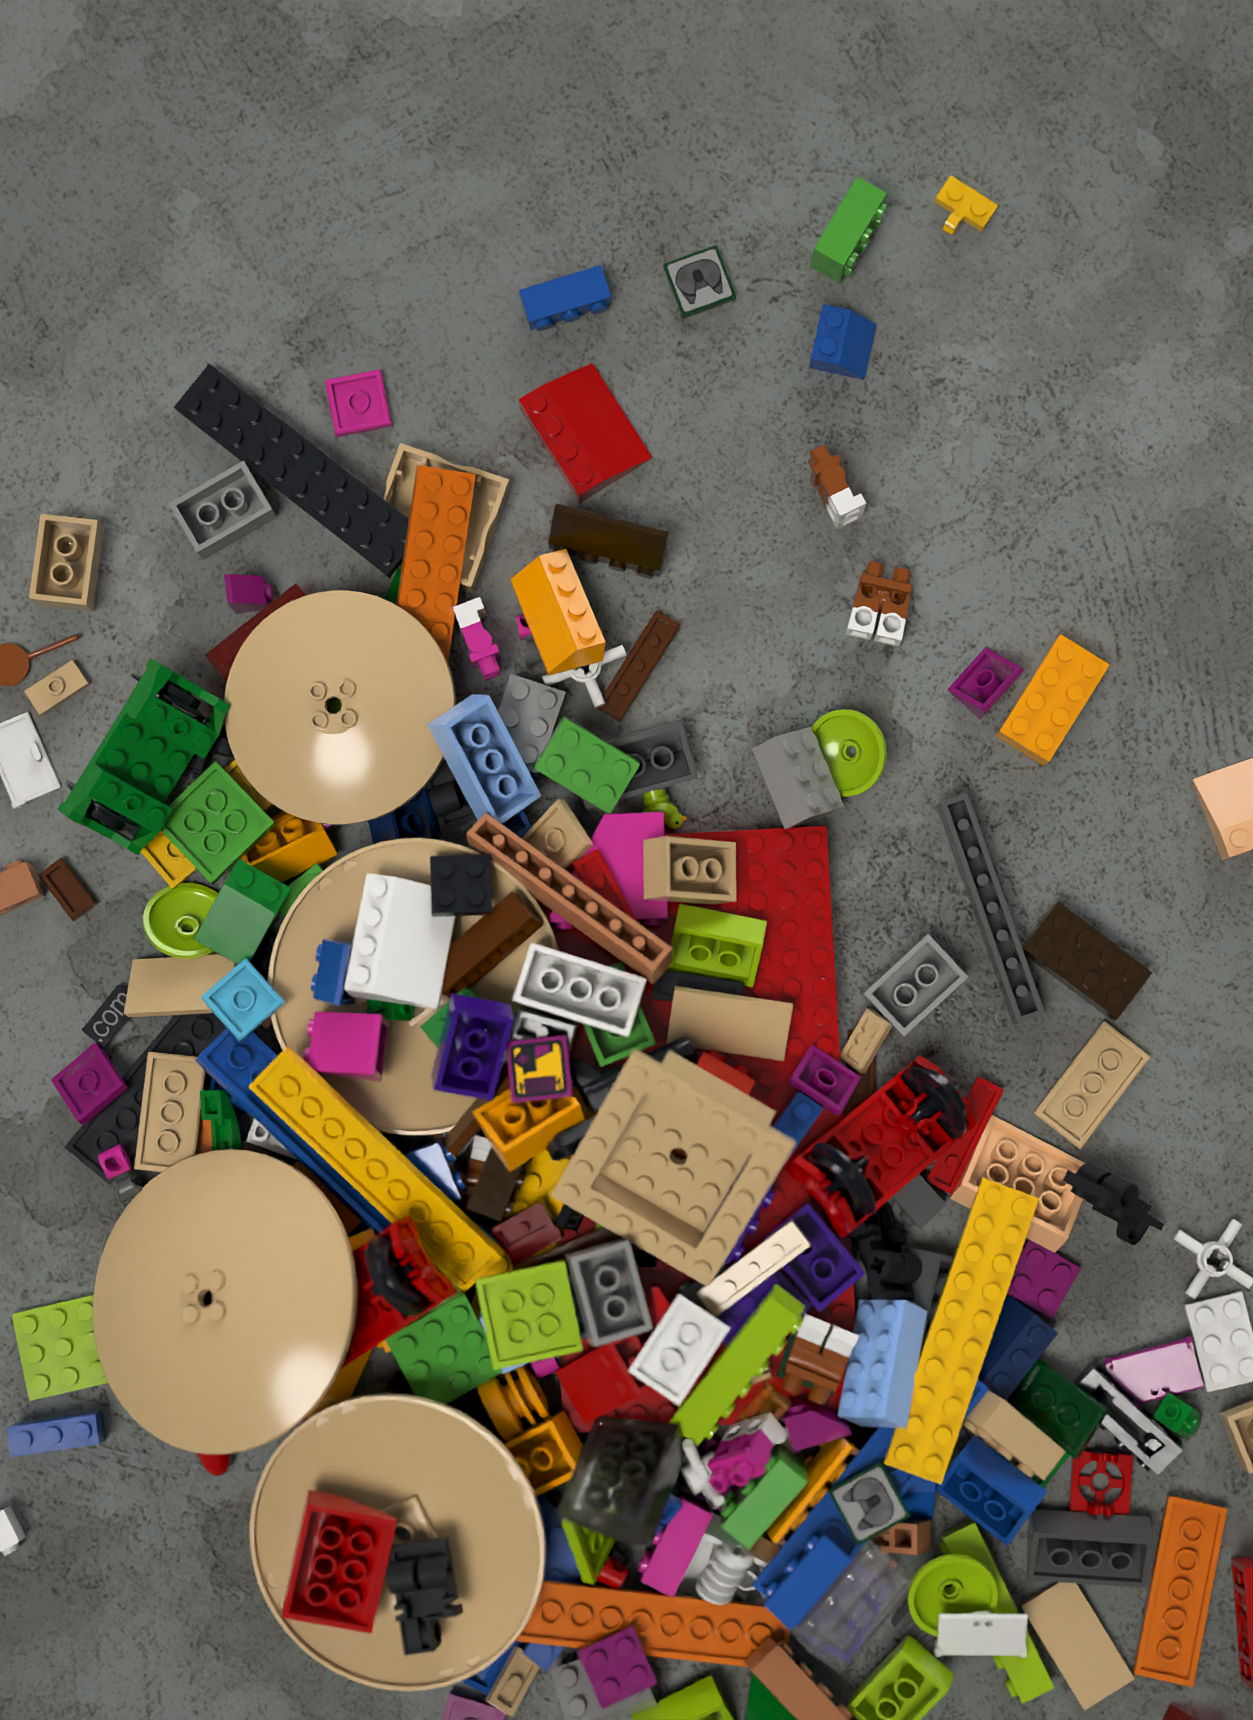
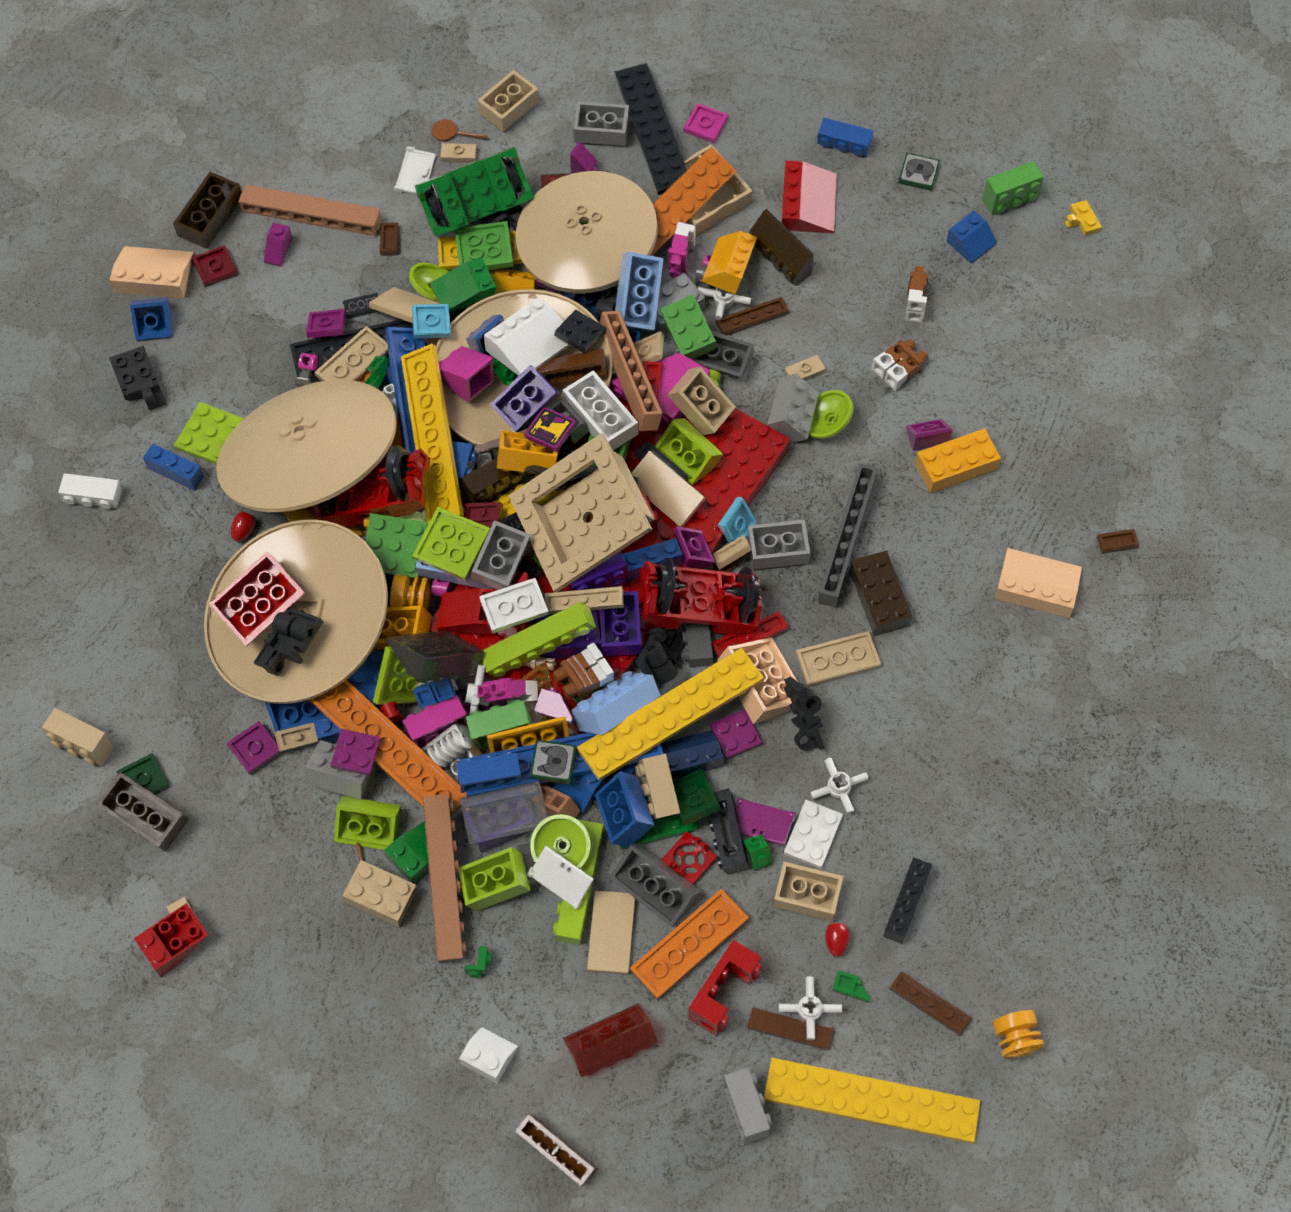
camera: 35 degrees right, 20 degrees down
none -> medium azure tile [718,497,757,543]
none -> tan plate [785,355,825,380]

